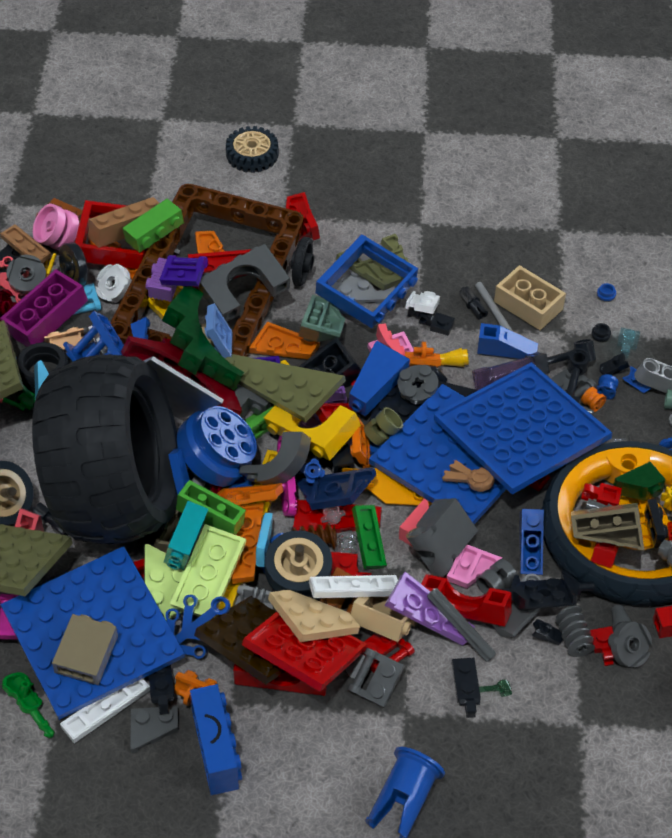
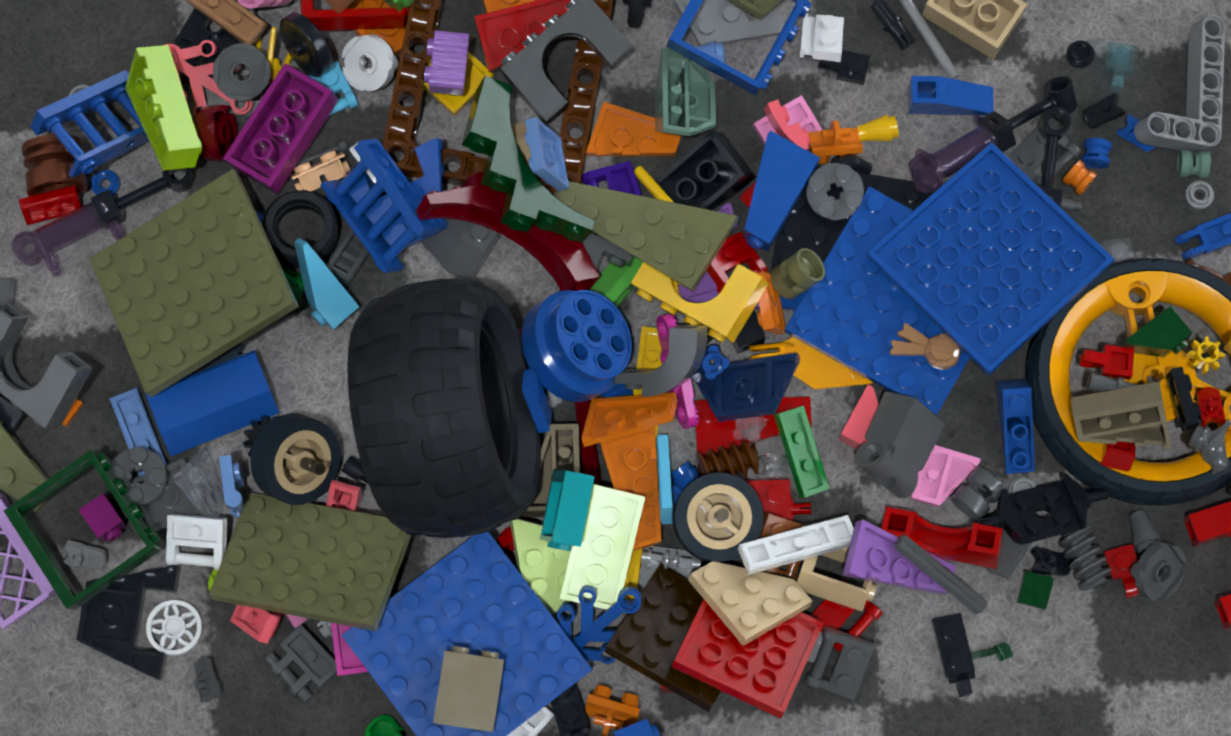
camera: 10 degrees left, 25 degrees up
light grey piece [144,356,224,419] -> none
dark purple plate [159,255,208,286] -> none
bright green brick [176,480,246,535] -> none
none -> dark green slope [1017,571,1054,610]

